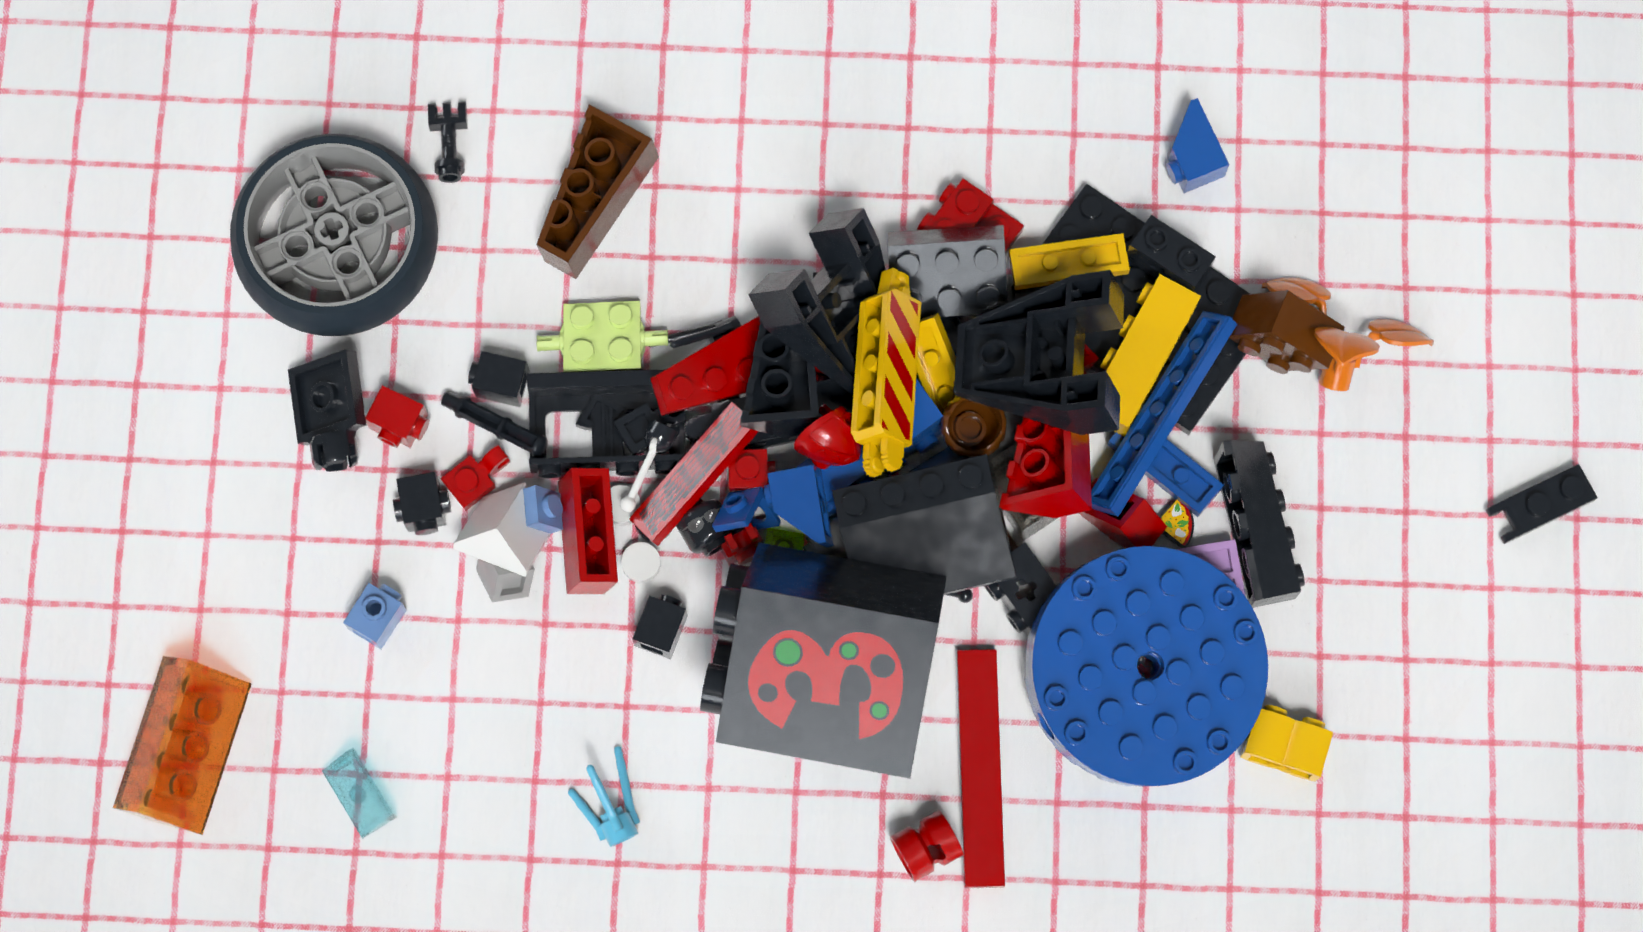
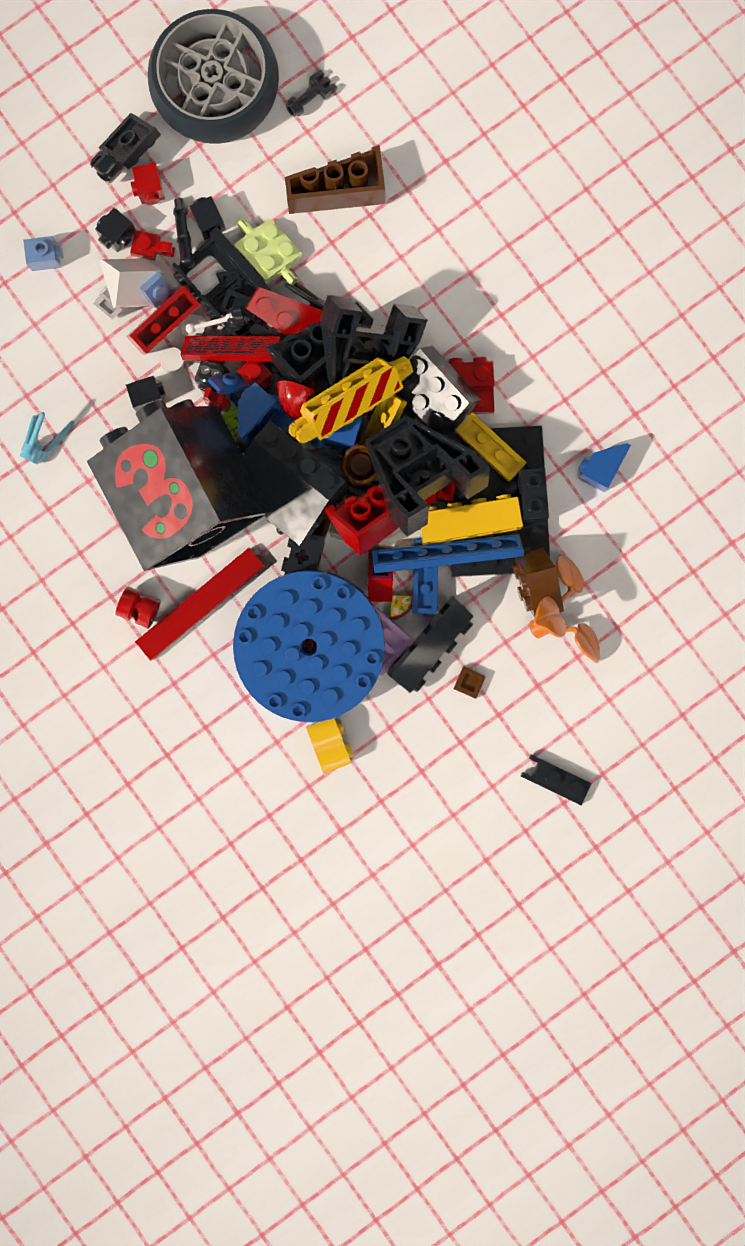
camera: 50 degrees right, 10 degrees up
none -> reddish brown tile [453,666,486,699]

